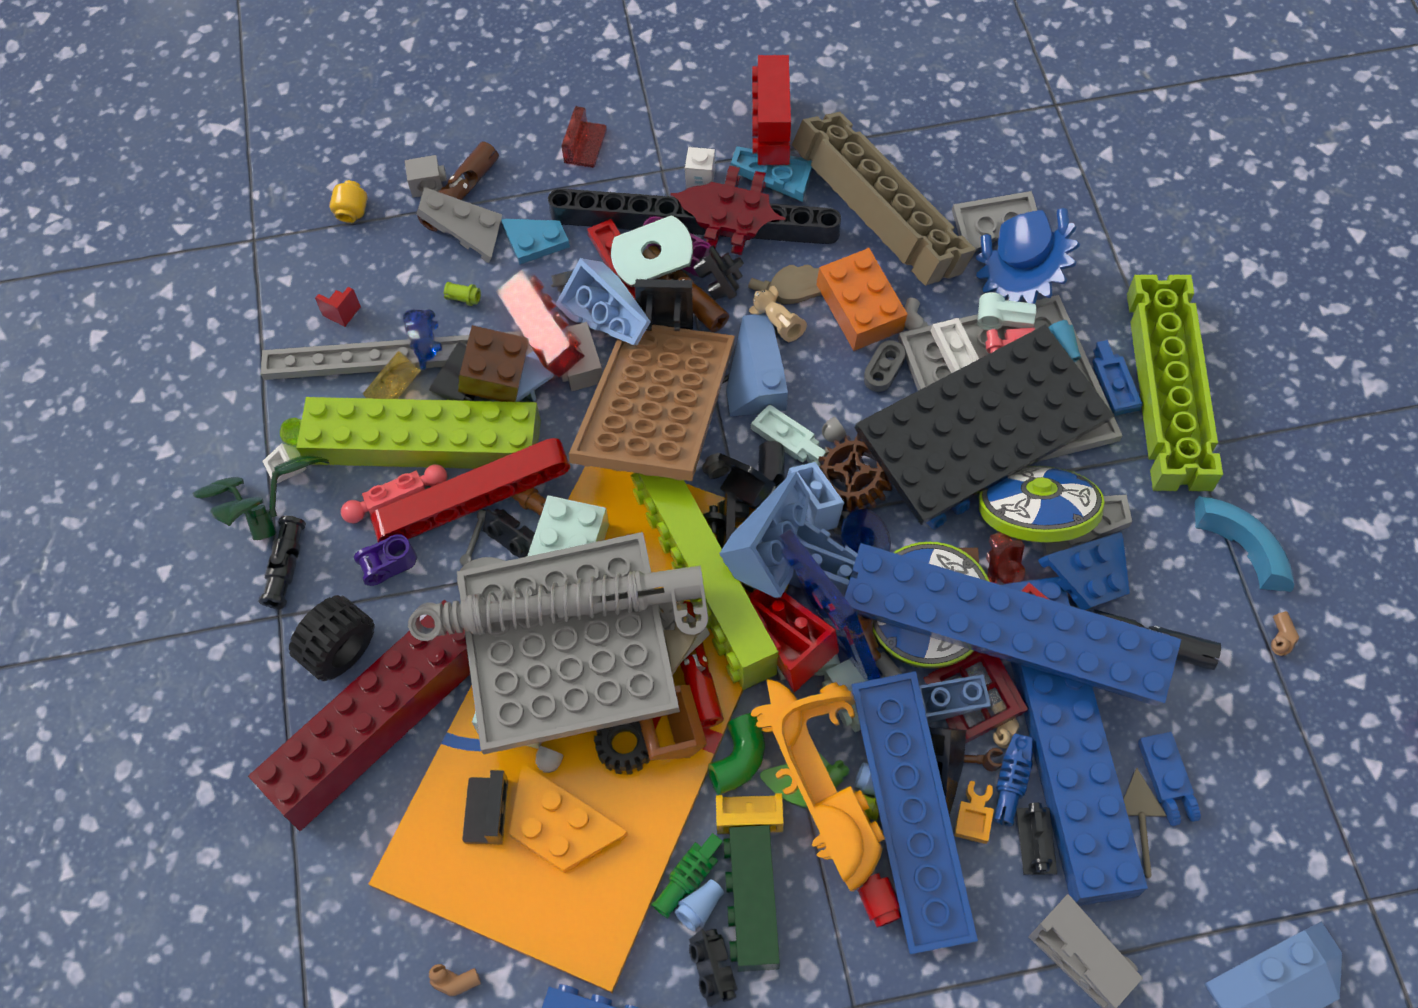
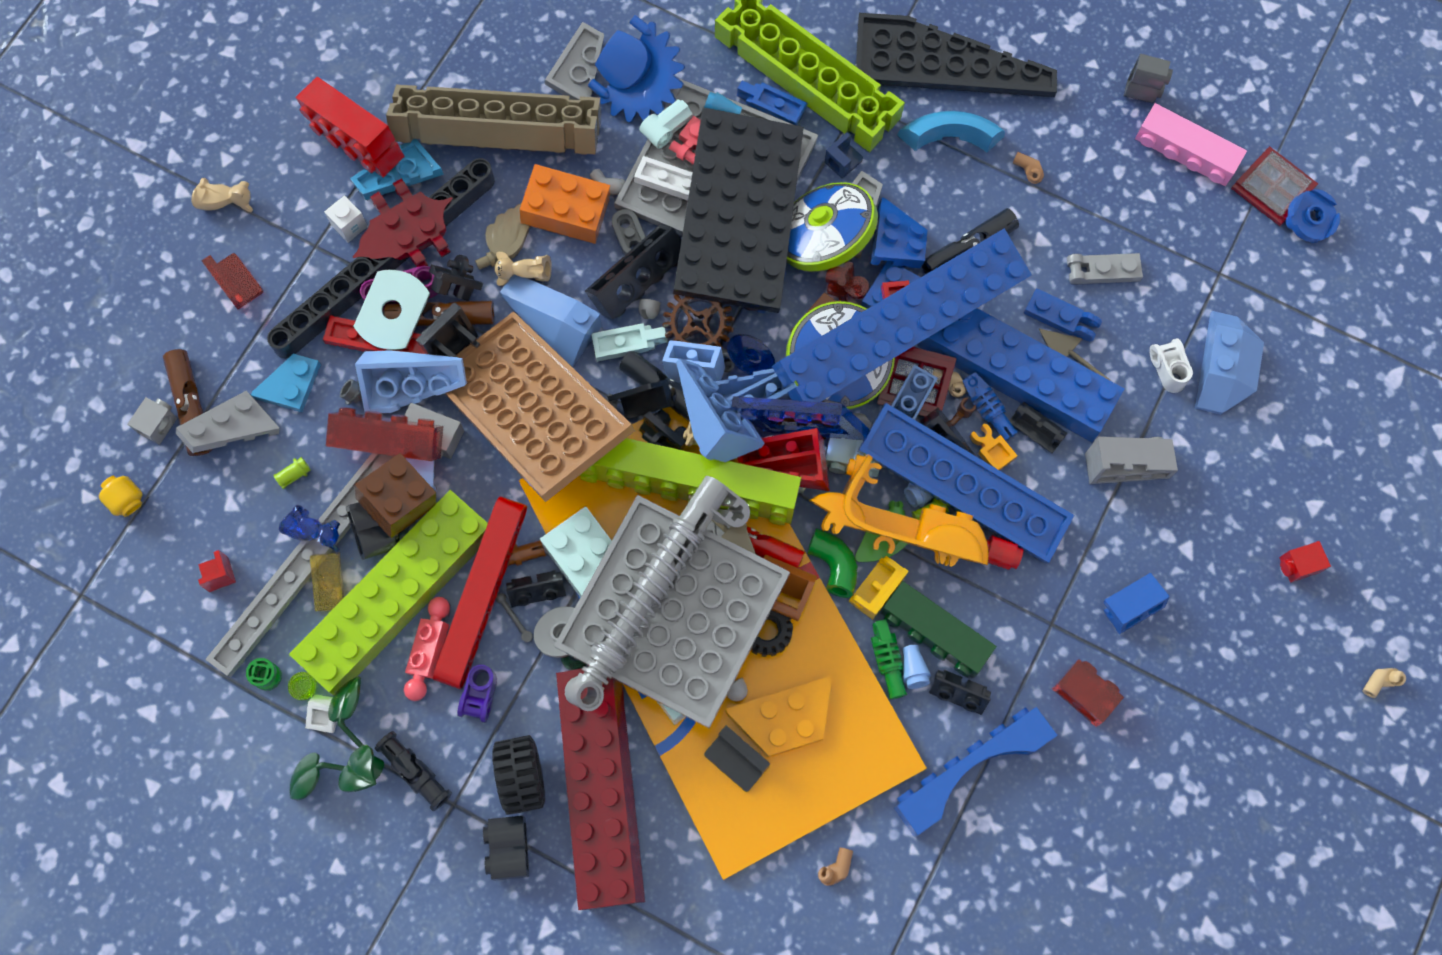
camera: 55 degrees left, 10 degrees up
none -> tan animal [191,178,253,212]
none -> green wheel [246,658,282,691]
none -> black brick [483,815,529,881]
none -> black brick [585,224,681,320]
none -> dark blue panel [824,132,863,179]
none -> black wing [855,12,1057,97]
none -> light grey plate [1067,253,1143,284]
none -> white piece [1150,339,1193,393]

